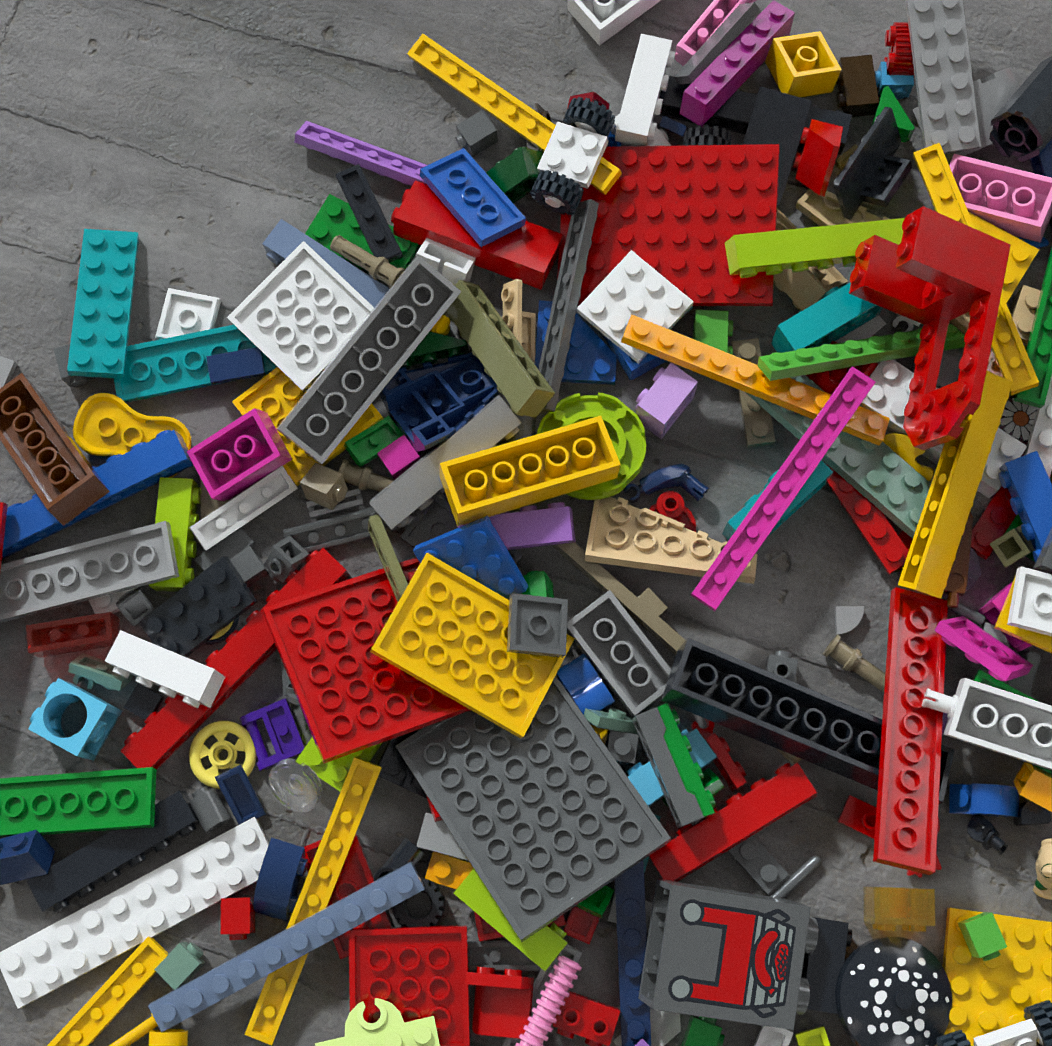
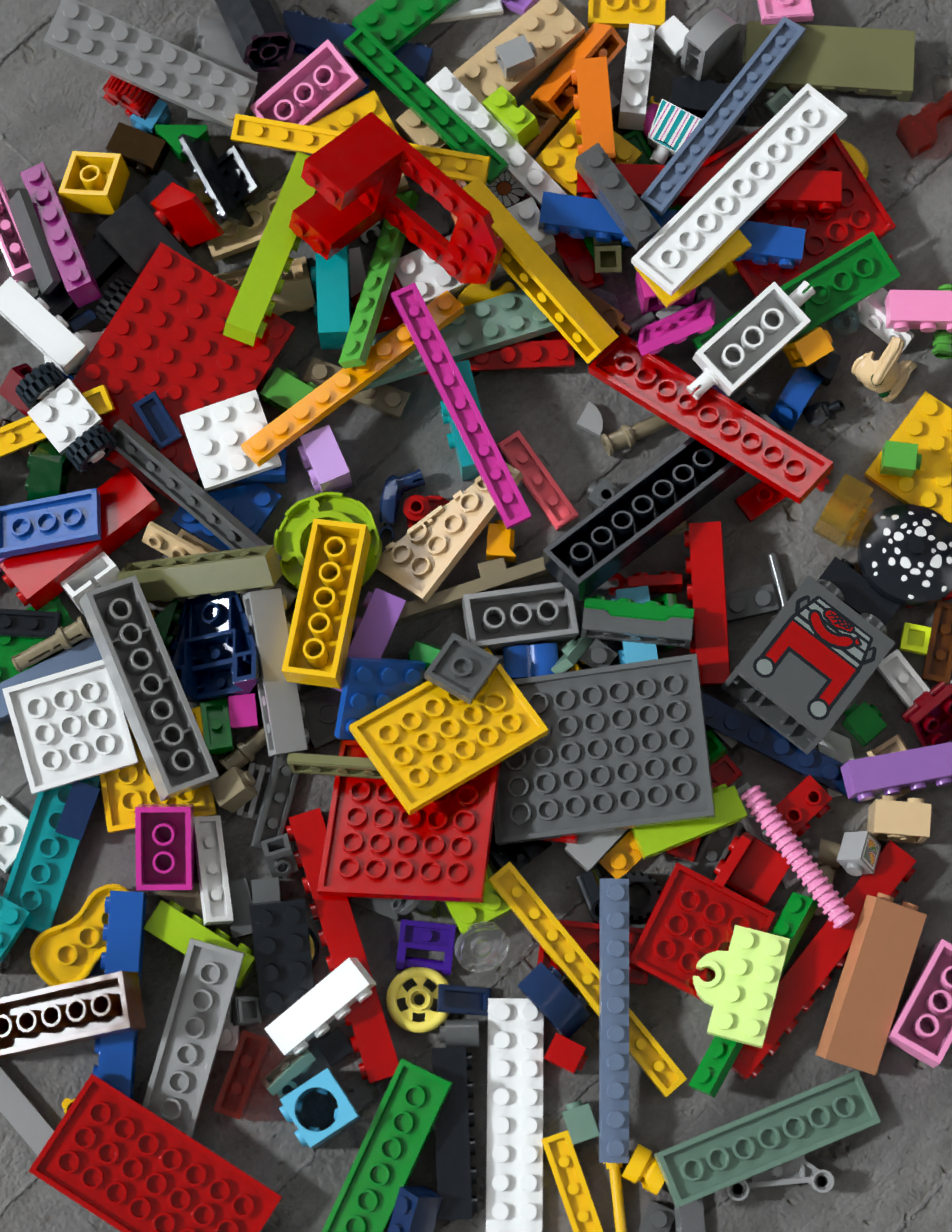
camera: 65 degrees left, 0 degrees up
none -> dark blue tile [132,391,183,450]
none -> light orange window [486,520,516,563]
none -> coral tile [497,430,579,531]

